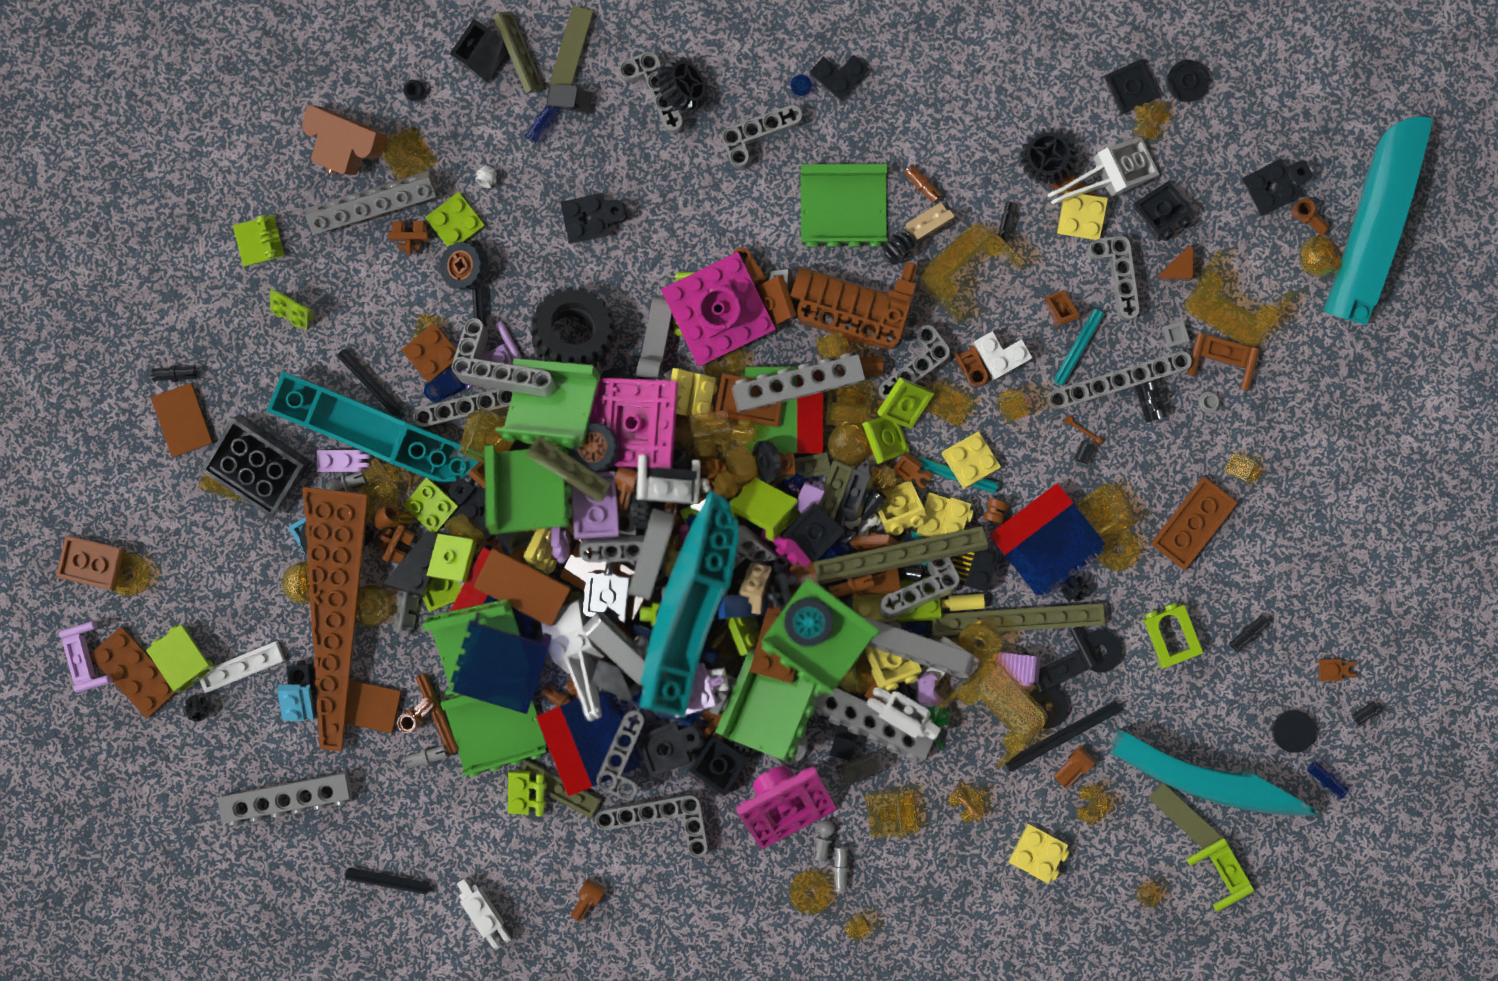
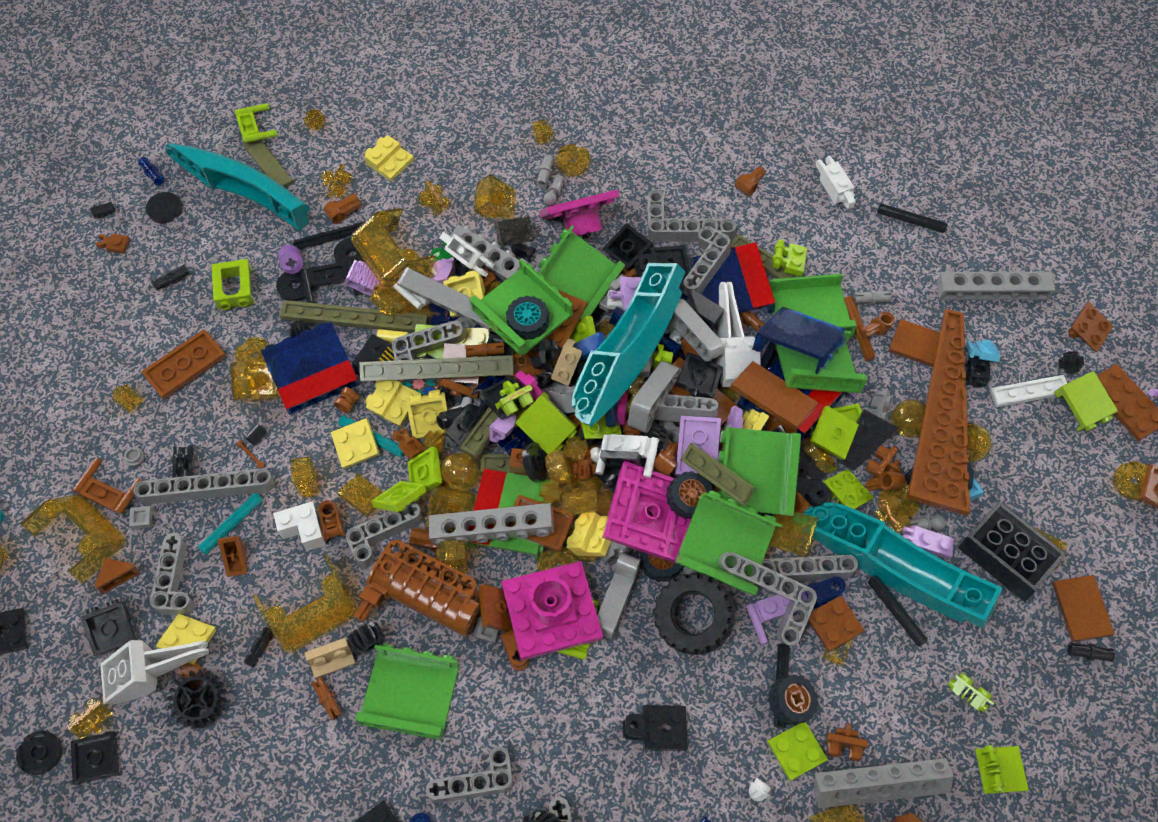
camera: 170 degrees left, 25 degrees down
none -> medium lavender piece [278,245,303,274]
none -> lime hips [495,381,534,416]
none -> dark orange hinge [1068,301,1113,352]

